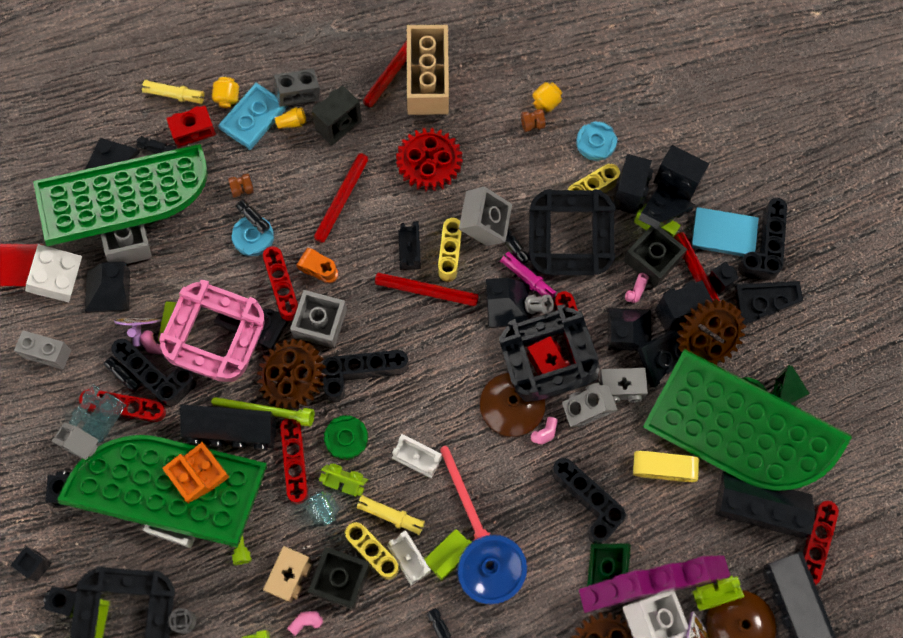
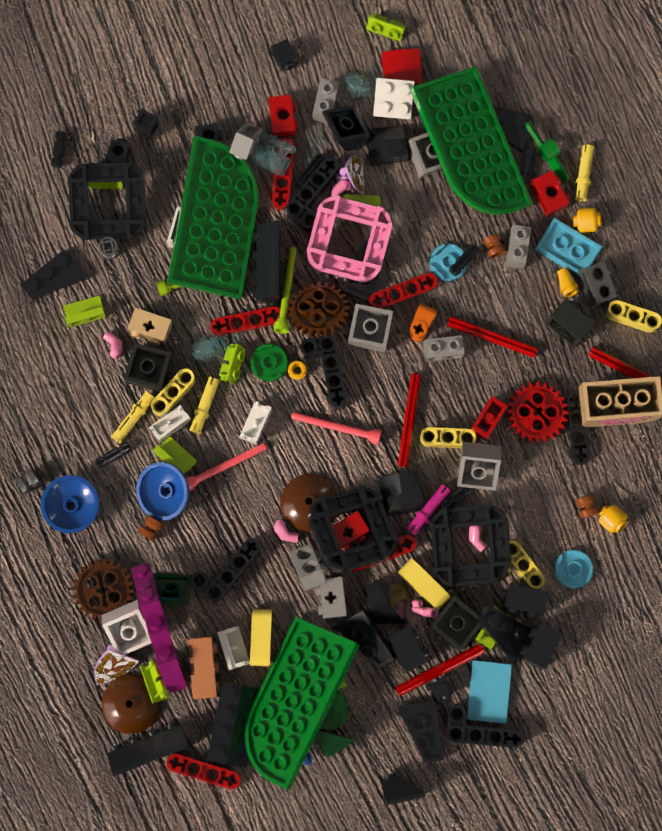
camera: 85 degrees right, 10 degrees up
orange slope [162,442,230,503] -> none
black hinge [398,221,421,270] -> none
light grey bush [525,294,554,314] -> none
reddish brown gear [677,298,746,365] -> none
none -> light yellow pin [111,391,154,444]
none -> dark orange wheel [137,516,164,542]
none -> nougat wedge [187,637,221,699]
none -> white hinge [217,626,250,670]
none -> red brick [268,94,298,139]
none -> yellow plate [288,361,307,380]
none -> coral piece [291,412,382,445]
none -> black slope [322,105,370,152]
none -> clear light blue head [343,71,371,99]
none -> black slope [380,773,426,806]
none -> light yellow beam [398,558,451,611]
none -> light grey brick [423,335,465,363]
none -> bright pink arm [469,526,488,552]
none -> red brick [471,396,508,441]
none -> light grey brick [505,224,531,269]
none -> green piece [525,121,569,183]
none -> black beam [566,391,590,466]
none -> light yellow beam [606,300,662,333]

